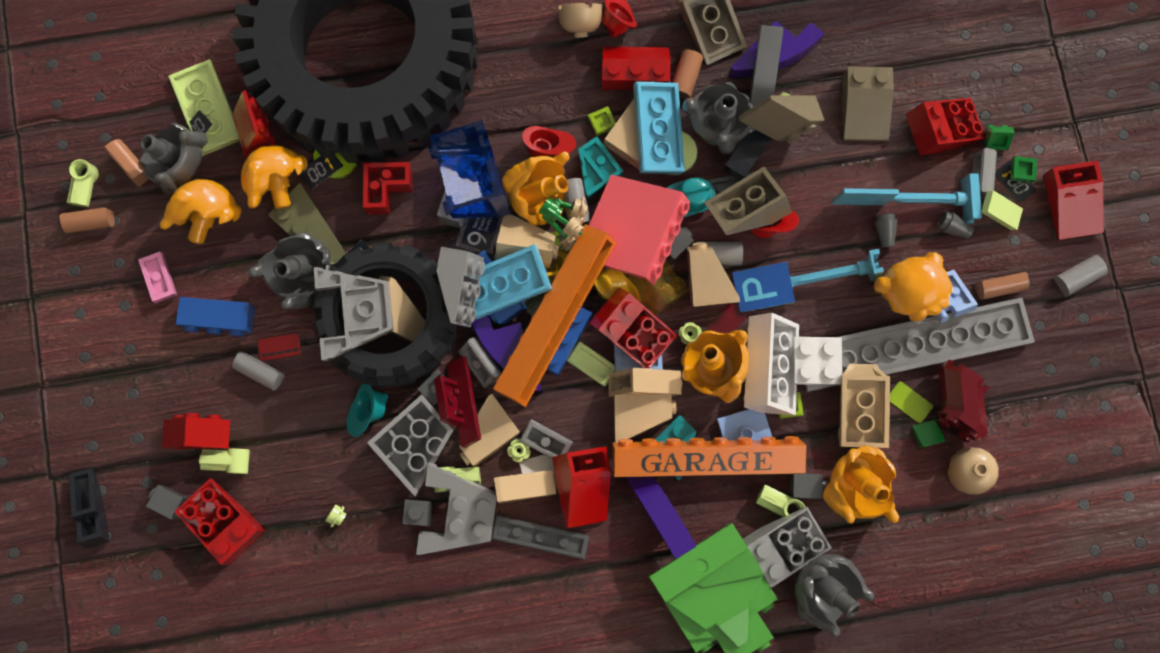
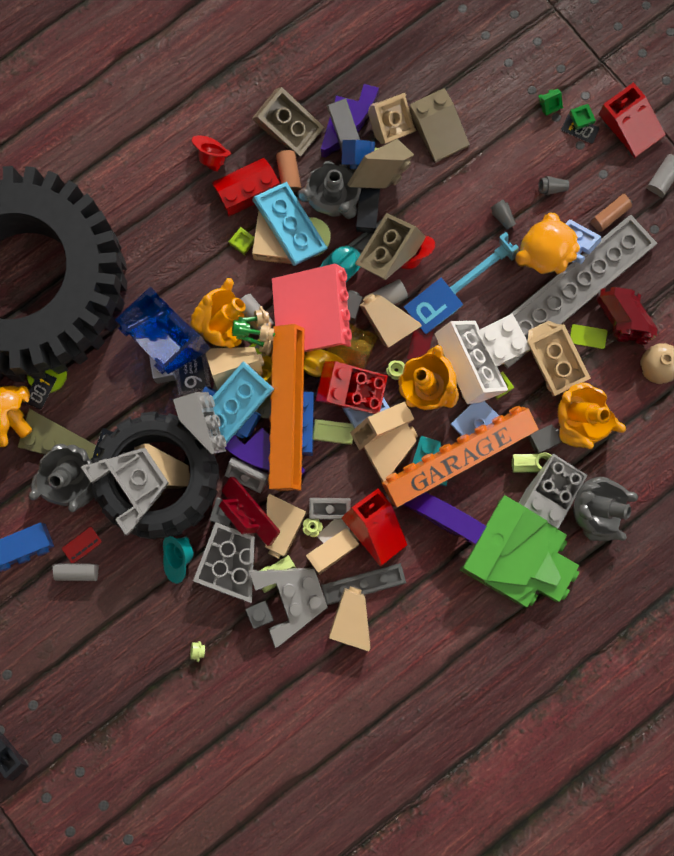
camera: 25 degrees left, 0 degrees up
dark grey brick [146,485,189,520] -> none
red brick [162,413,230,450] -> none
red slope [174,478,265,565] -> none
yellowish green piece [199,448,250,474] -> none
red brick [363,162,413,215] -> none
red piece [522,126,576,158] -> none
tan cylinder [558,3,603,38] -> none
teal wing [578,136,624,199] -> none
medium azure piece [831,173,982,224] -> none
red slope [905,98,986,155] -> none
green slope [911,420,945,449] -> none
light grey brick [972,148,997,199] -> none
yellowish green tile [981,190,1023,230] -> none
none -> tan slope [329,586,370,651]
none -> blue brick [342,140,375,169]
none -> tan slope [368,93,416,144]

